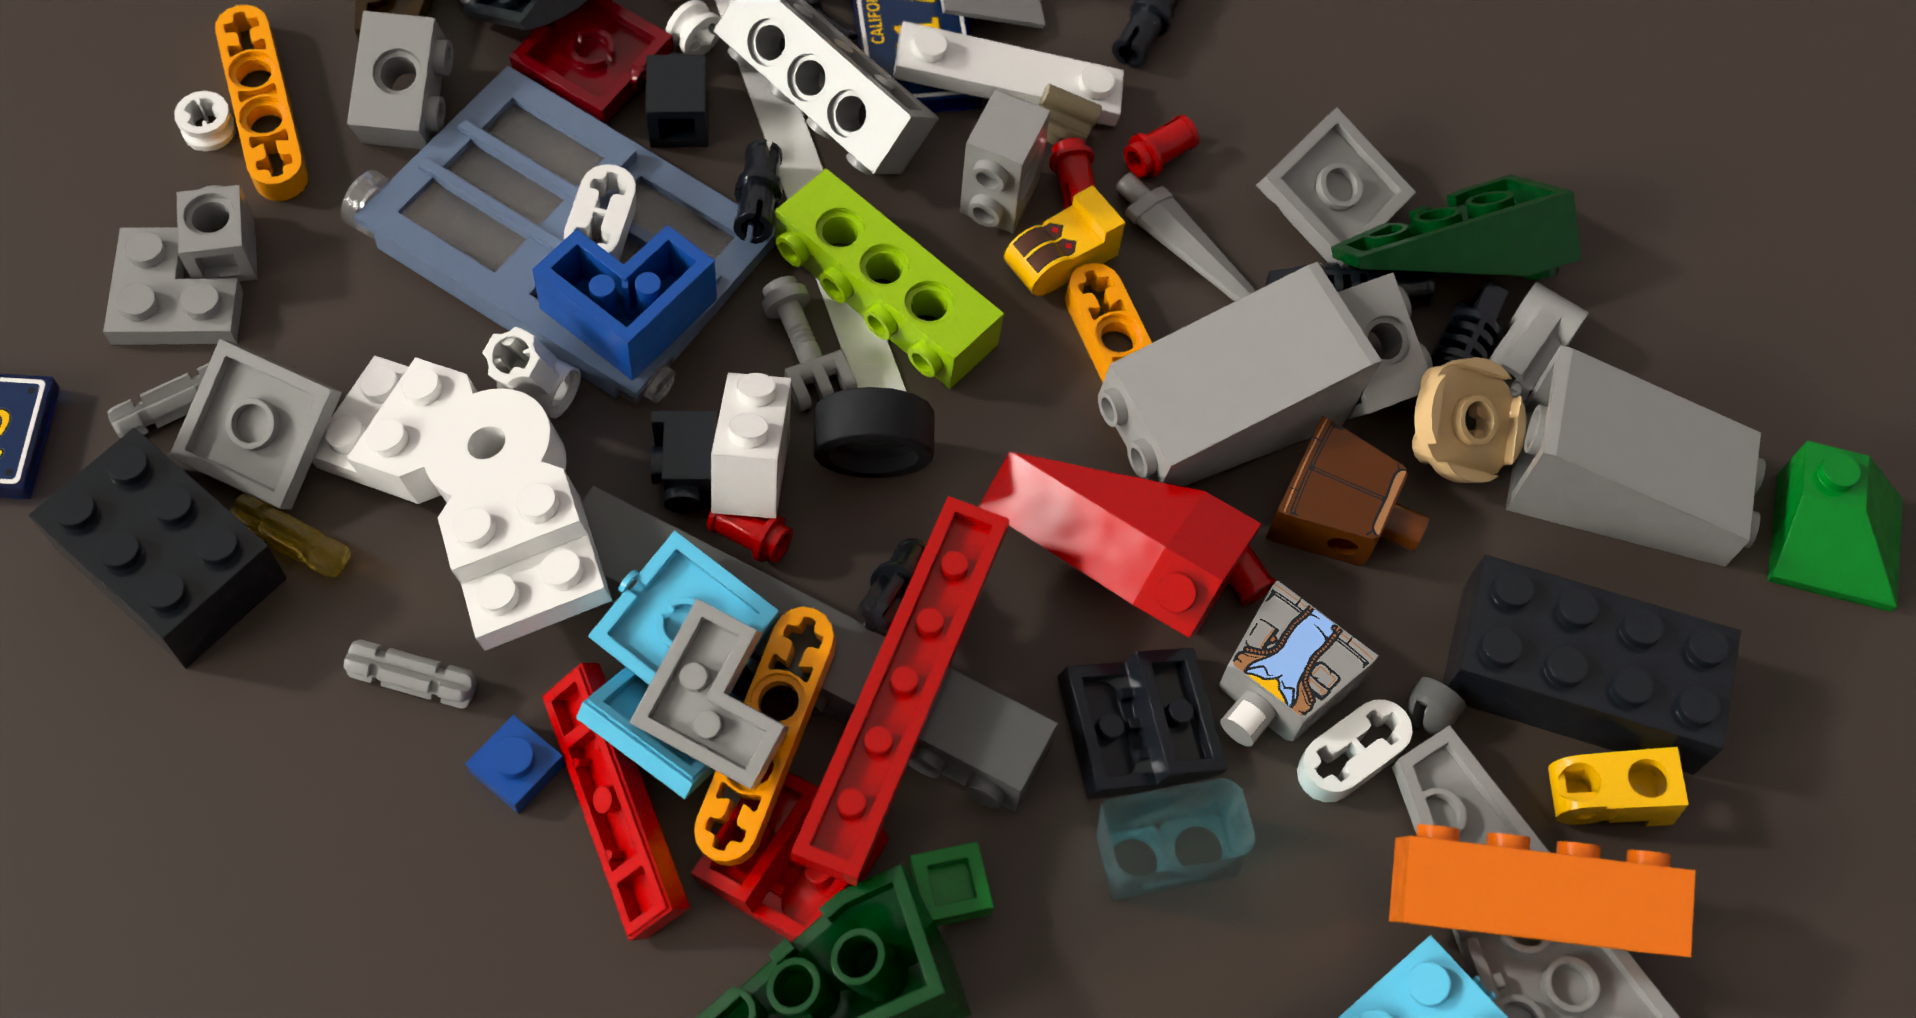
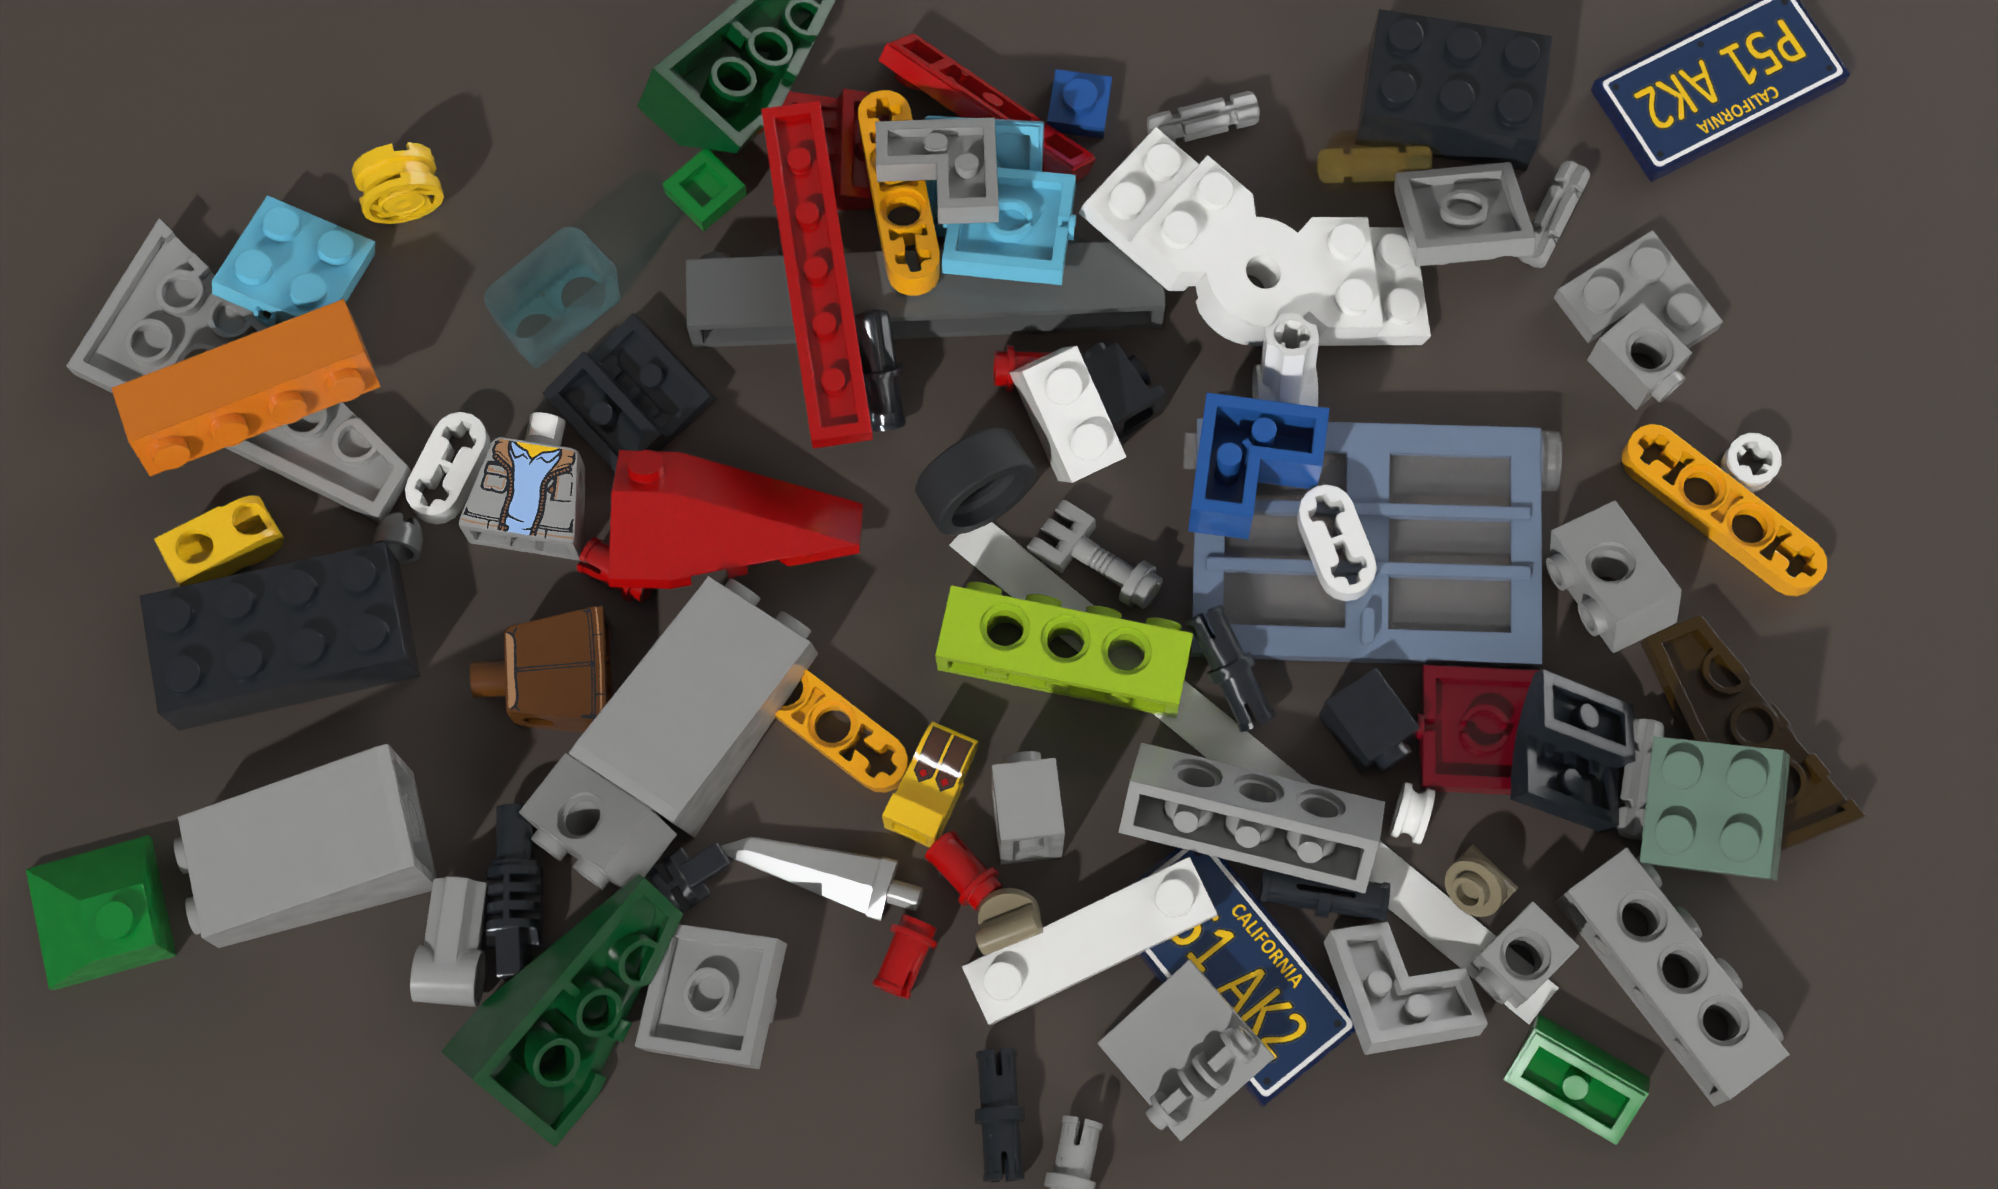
camera: 155 degrees right, 10 degrees up
tan plate [1412,357,1526,483] -> none

